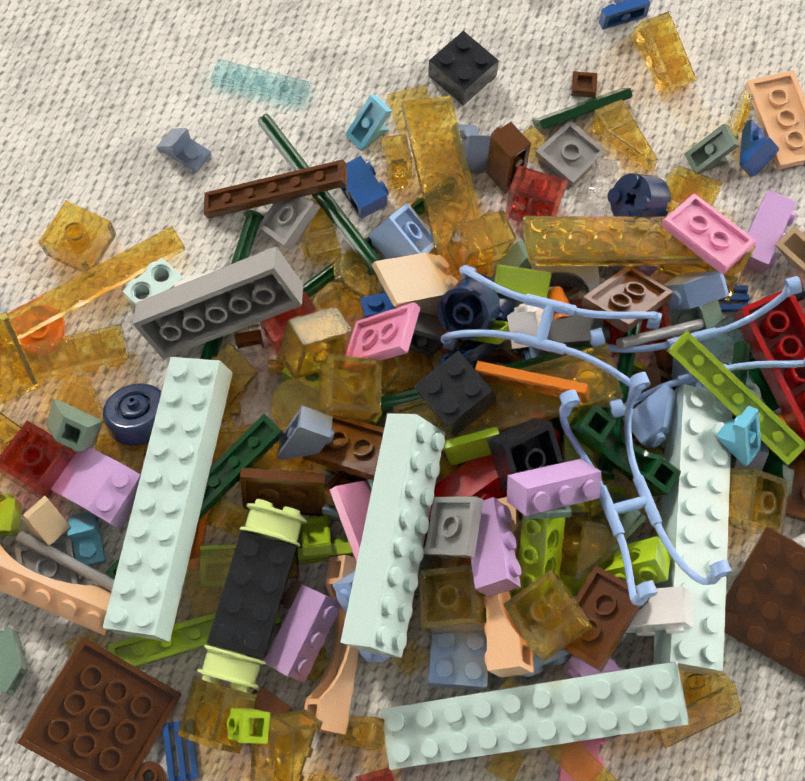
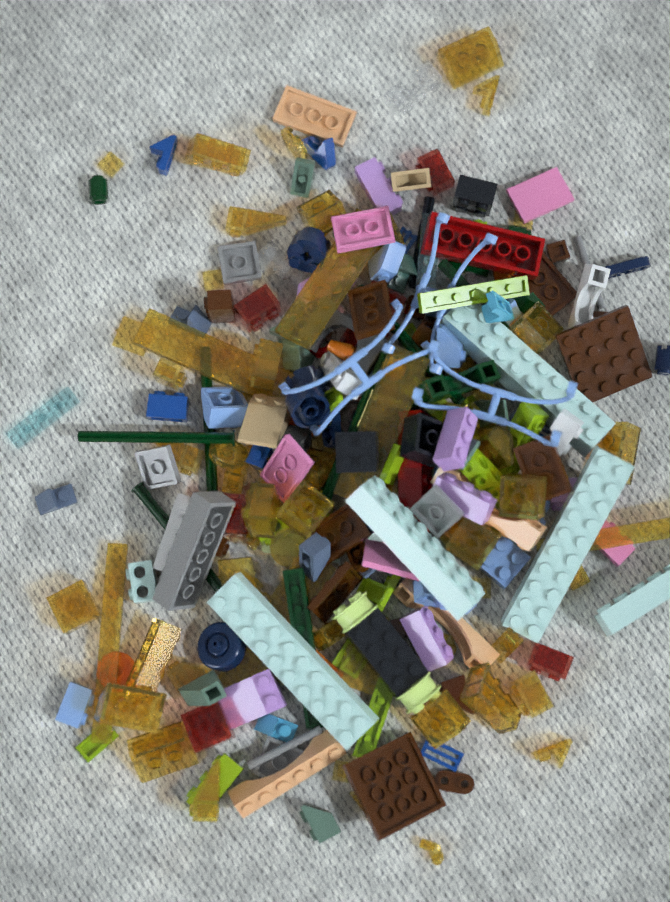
camera: 50 degrees left, 10 degrees up
tan slope [23,496,70,546] -> none
reddish brown tile [204,159,347,219] -> none
lime brick [226,708,270,744] -> none
medium azure slope [345,95,392,151] -> none
black brick [428,30,499,106] -> none
orange tile [475,361,590,403] -> none
lime tile [494,264,552,298] -> none
dark green tile [532,88,633,130] -> none
reddish brown tile [571,71,598,98] -> none
light grey bar [616,319,705,349] -> none

